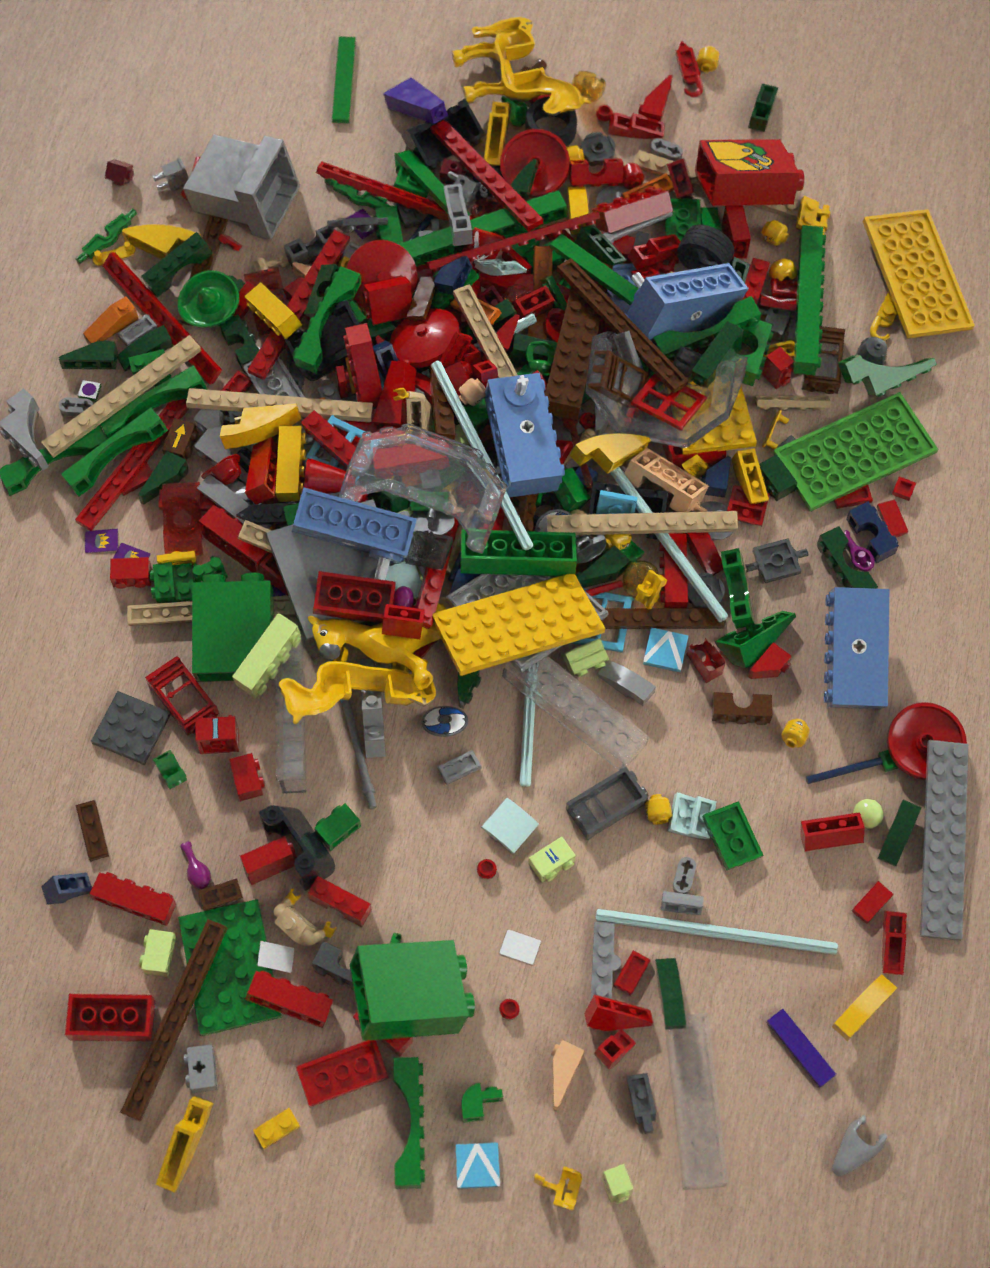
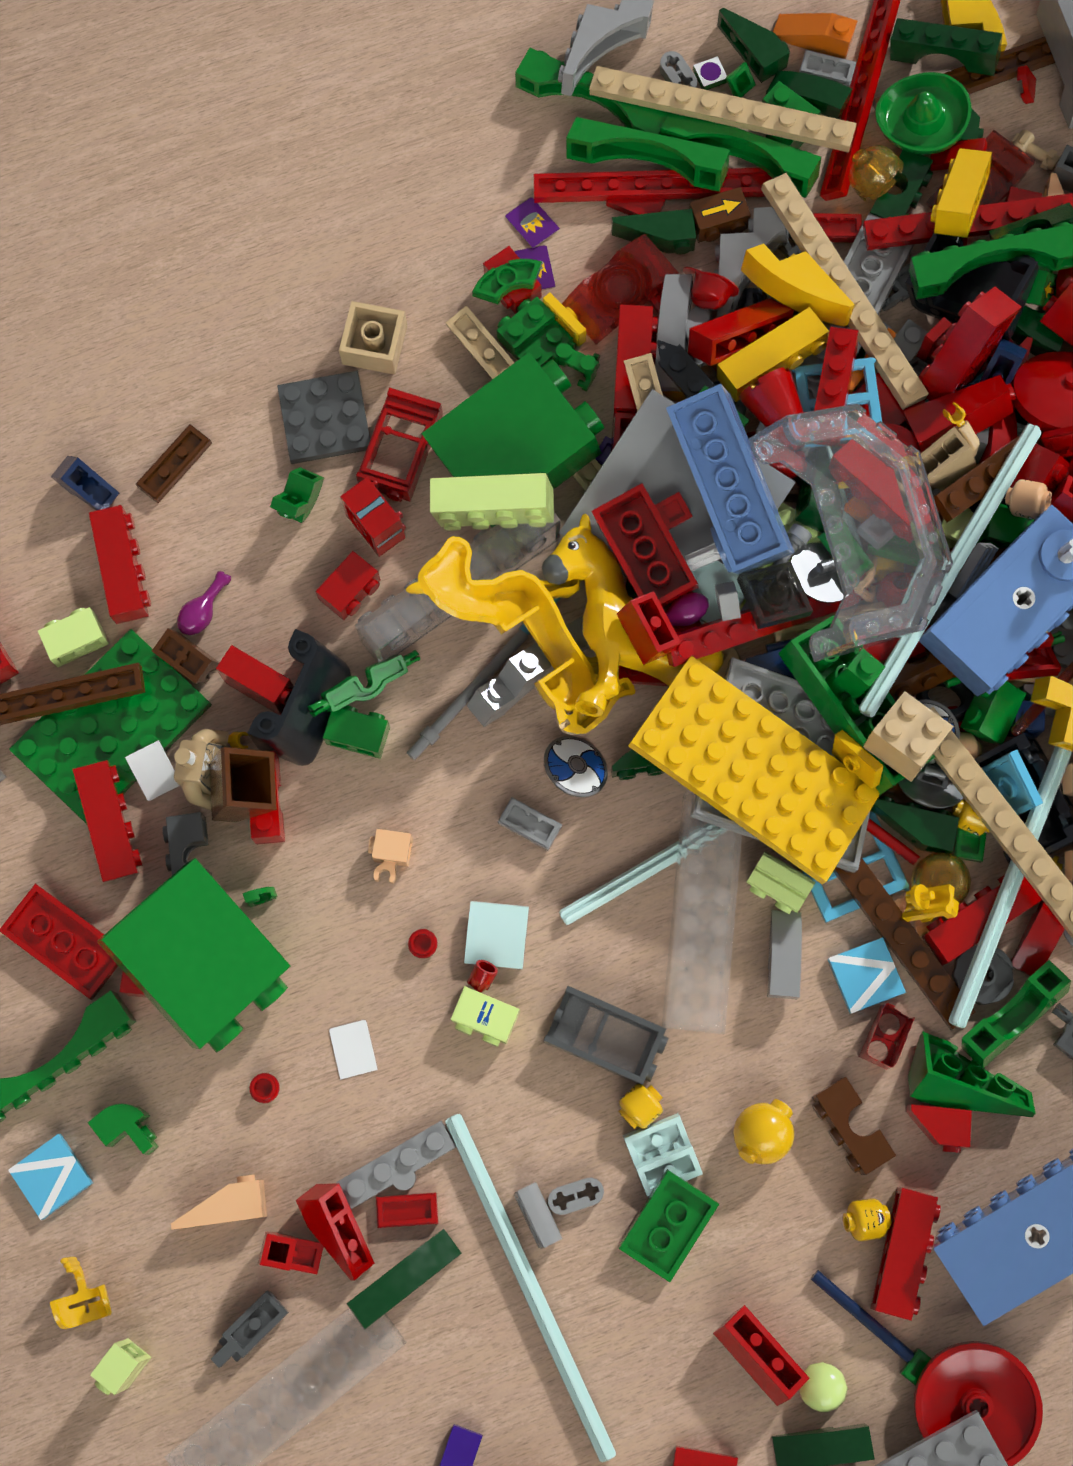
camera: 60 degrees right, 10 degrees up
none -> reddish brown slope [209,747,277,822]
none -> green piece [308,650,420,717]
none -> tan brick [339,301,407,375]
none -> light nougat brick [368,829,413,884]
none -> red hose [467,960,498,993]
none -> green tile [472,259,542,305]
none -> red plate [655,492,693,530]
none -> light grey piece [715,581,741,621]
none -> green slope [725,62,756,97]
none -> yellow brick [734,1099,794,1164]
none -> yellow plate [832,730,883,789]
none -> green brick [833,648,885,699]
none -> clear yellow cylinder [848,145,903,201]
none -> tan brick [863,691,954,782]
none -> red brick [870,1187,941,1321]
none -> light grey tile [949,543,999,598]

